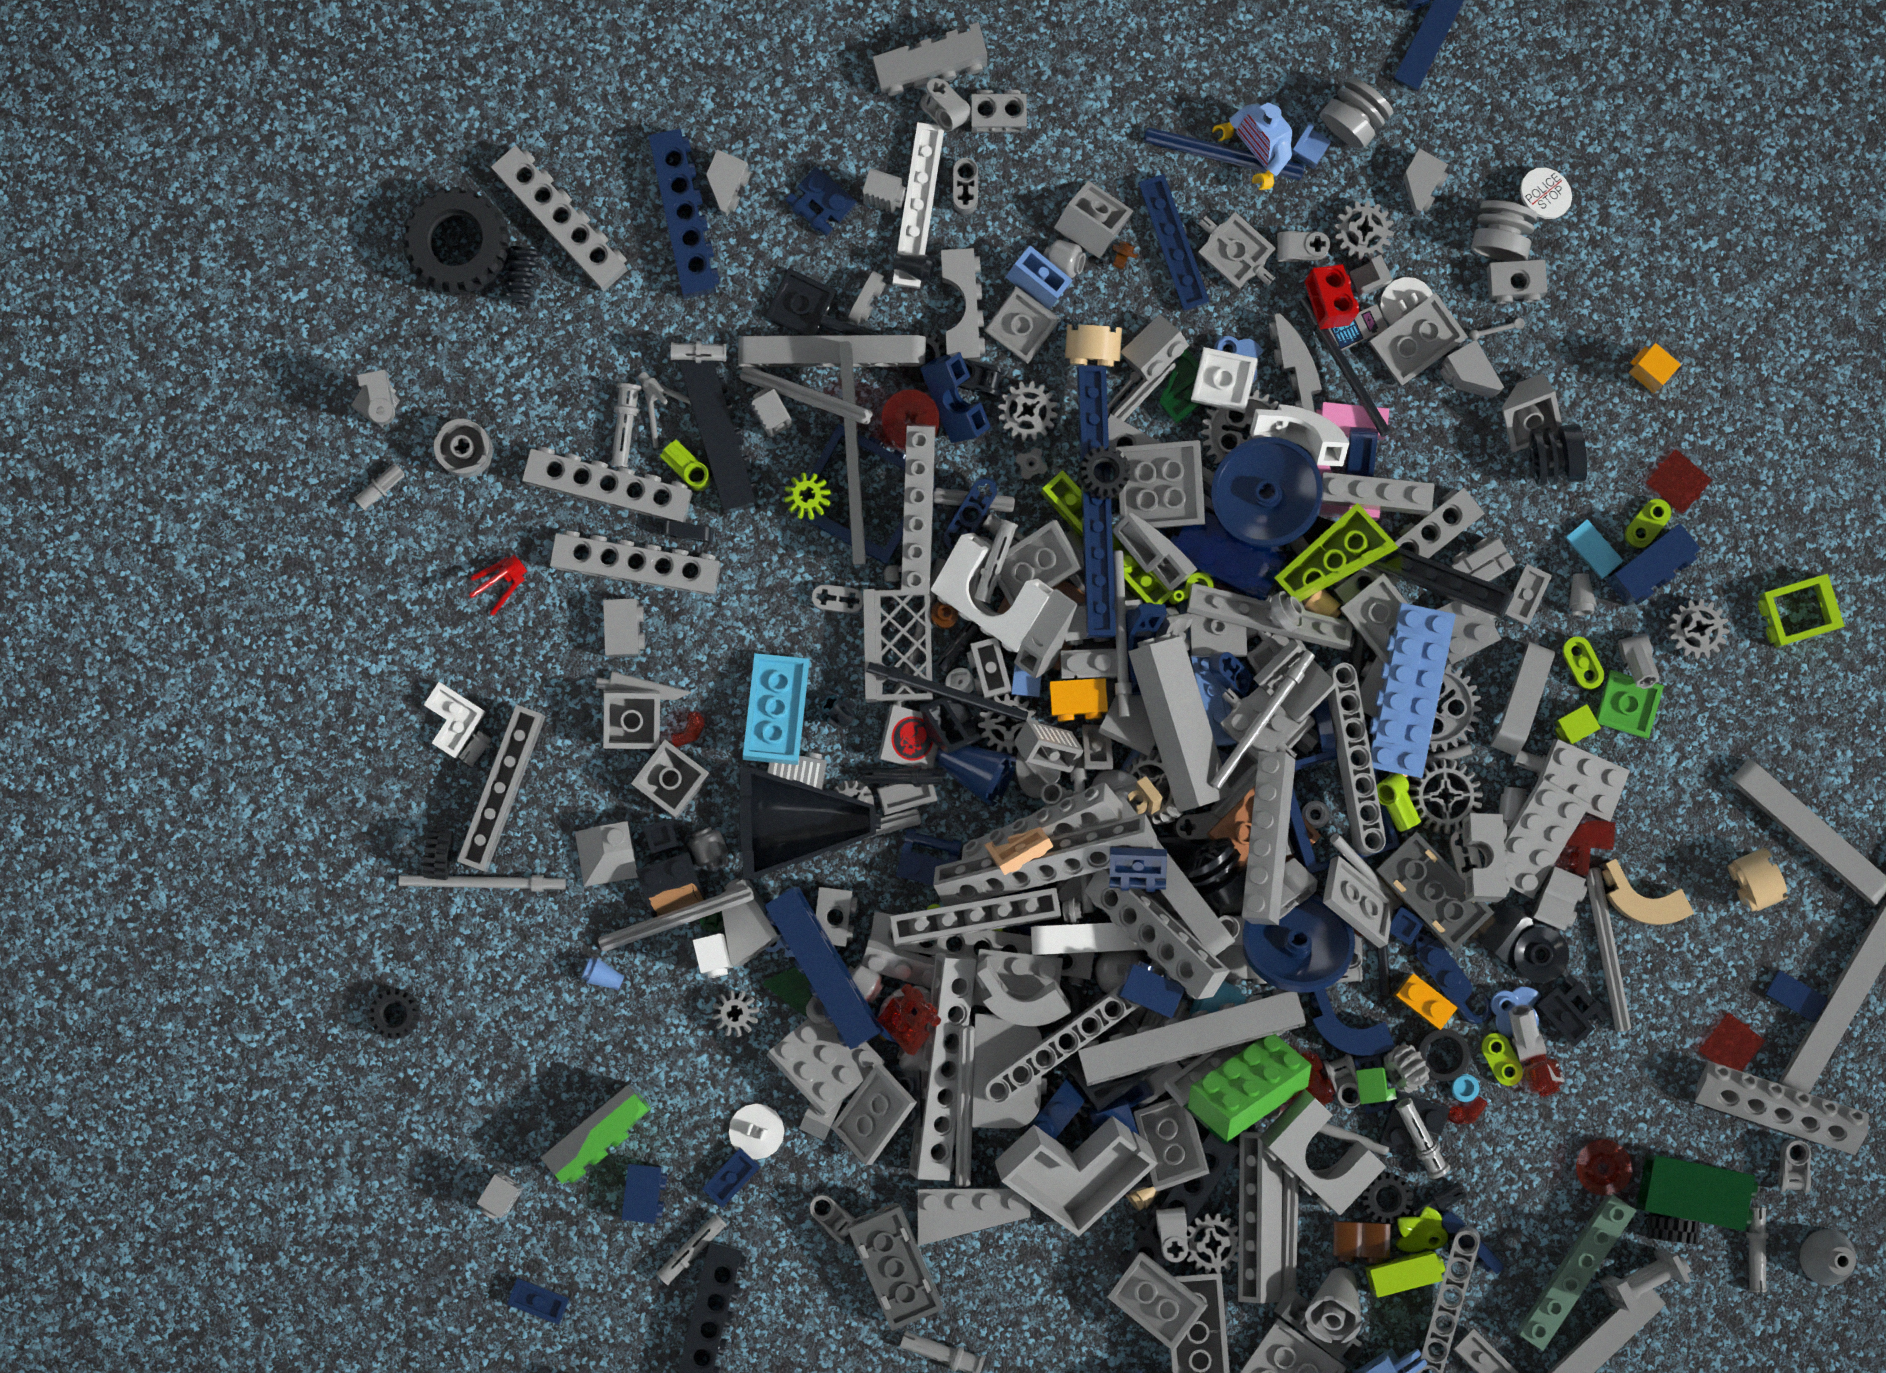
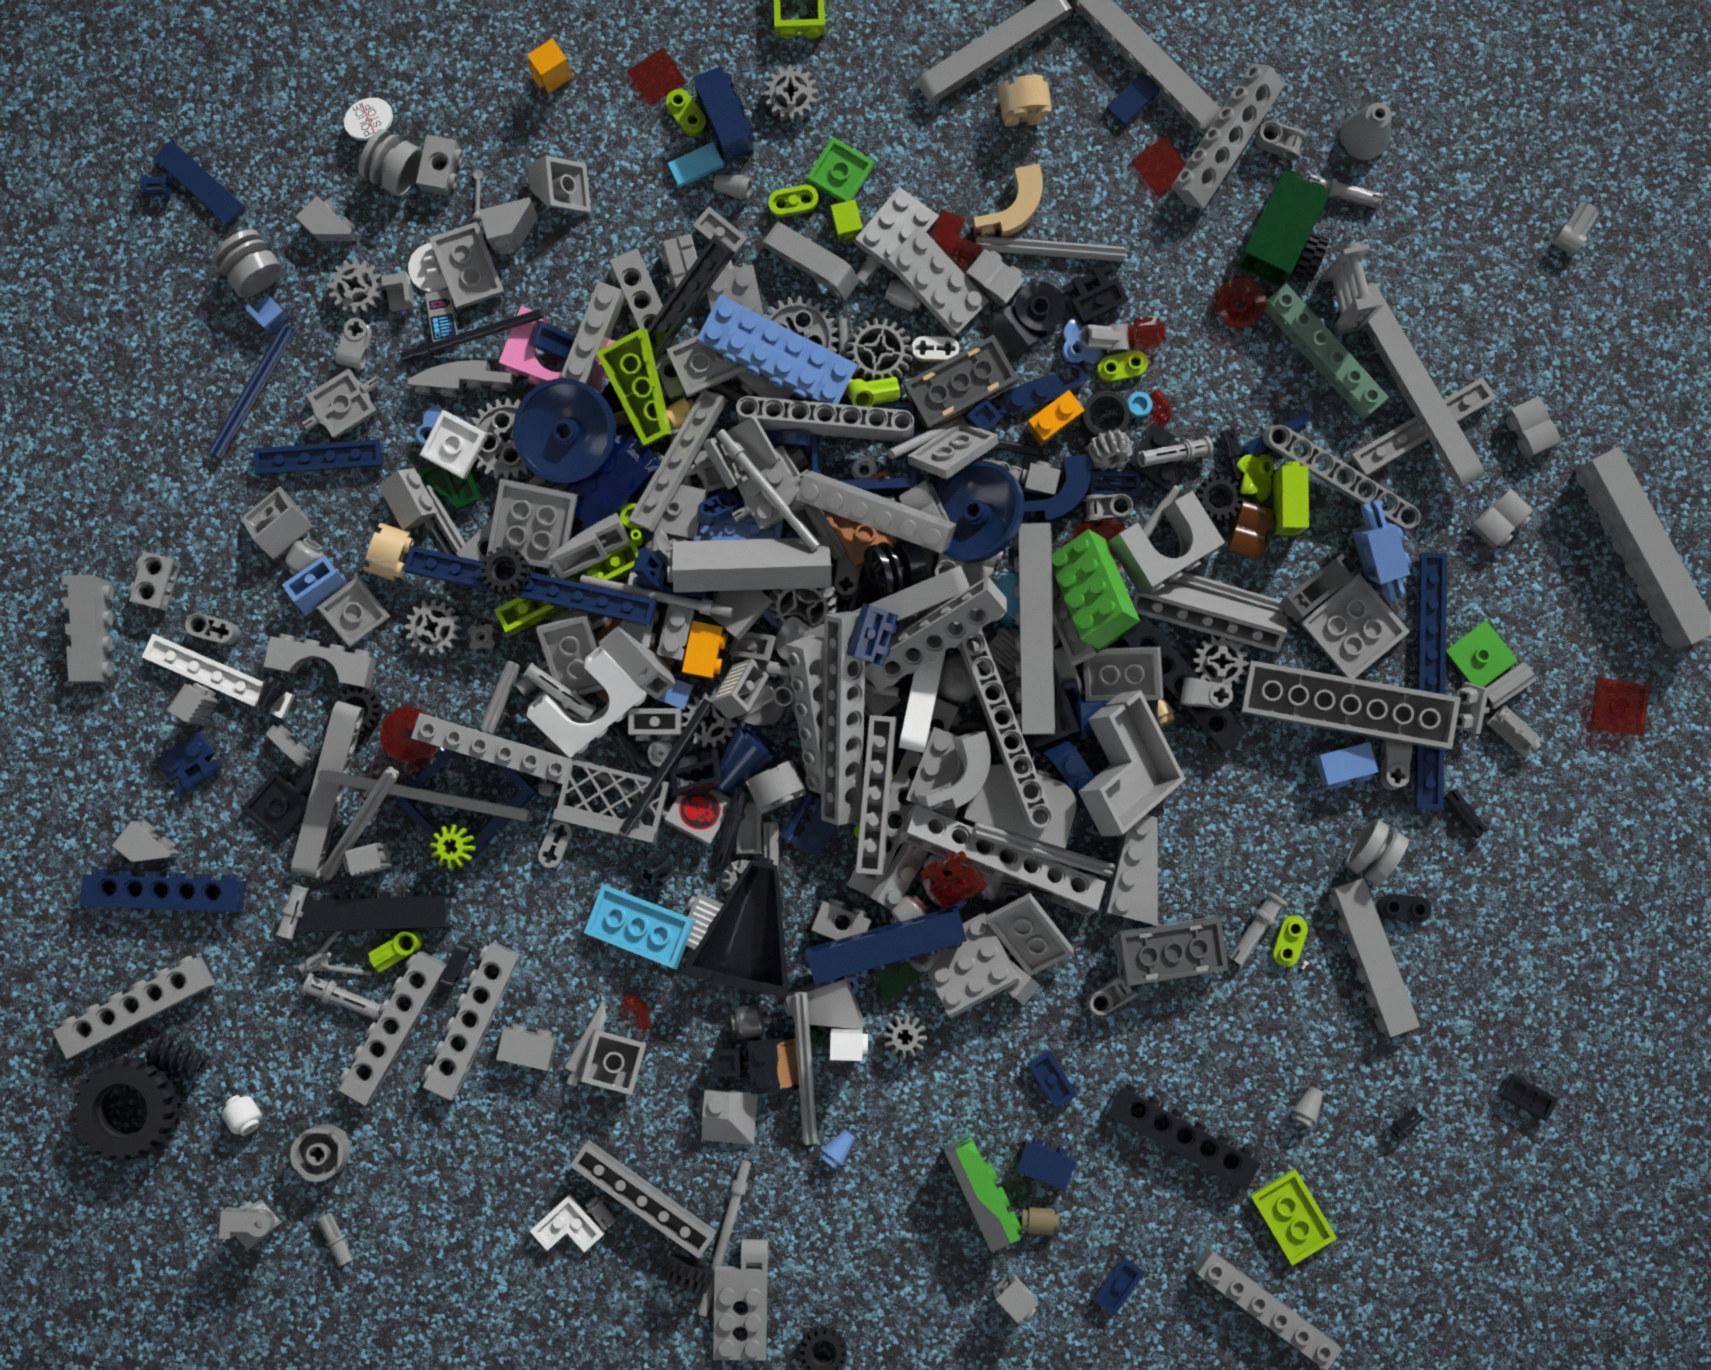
camera: 75 degrees left, 0 degrees up
red plant [469,555,527,616] -> none
light grey slope [631,740,711,819] -> none
light grey pin [656,1213,727,1285] -> none
white piece [729,1103,784,1160] -> none
light grey piece [920,78,972,132] -> none
dark blue arch [920,352,991,443] -> none
reddish brown plate [931,602,958,630] -> none
dark blue beam [944,476,997,549] -> none
black piece [958,359,1006,397] -> none
light nougat wing [984,827,1053,875] -> none
light grey plate [1063,897,1084,925] -> none
light grey plate [1107,1252,1208,1350] -> none
reddish brown plate [1111,241,1138,270] -> none
dark blue brick [1116,961,1185,1018] -> none
tan tile [1127,776,1162,815] -> none
light blue torso [1212,102,1292,190] -> none
white arch [1250,404,1349,466] -> none
light grey plate [1269,591,1303,632] -> none
red brick [1304,264,1359,330] -> none
light grey cone [1305,1268,1362,1343] -> none
bright green panel [1356,1067,1396,1104] -> none
light grey arch [1462,813,1510,902] -> none
black wheel [1528,424,1587,487] -> none
light grey piece [1618,633,1659,689] -> none
none -> white head [222,1095,262,1136]
none -> light grey hinge [713,1239,769,1361]
none -> light grey brick [746,760,807,815]
none -> light grey brick [1020,461,1061,498]
none -> dark tan brick [1021,1207,1059,1236]

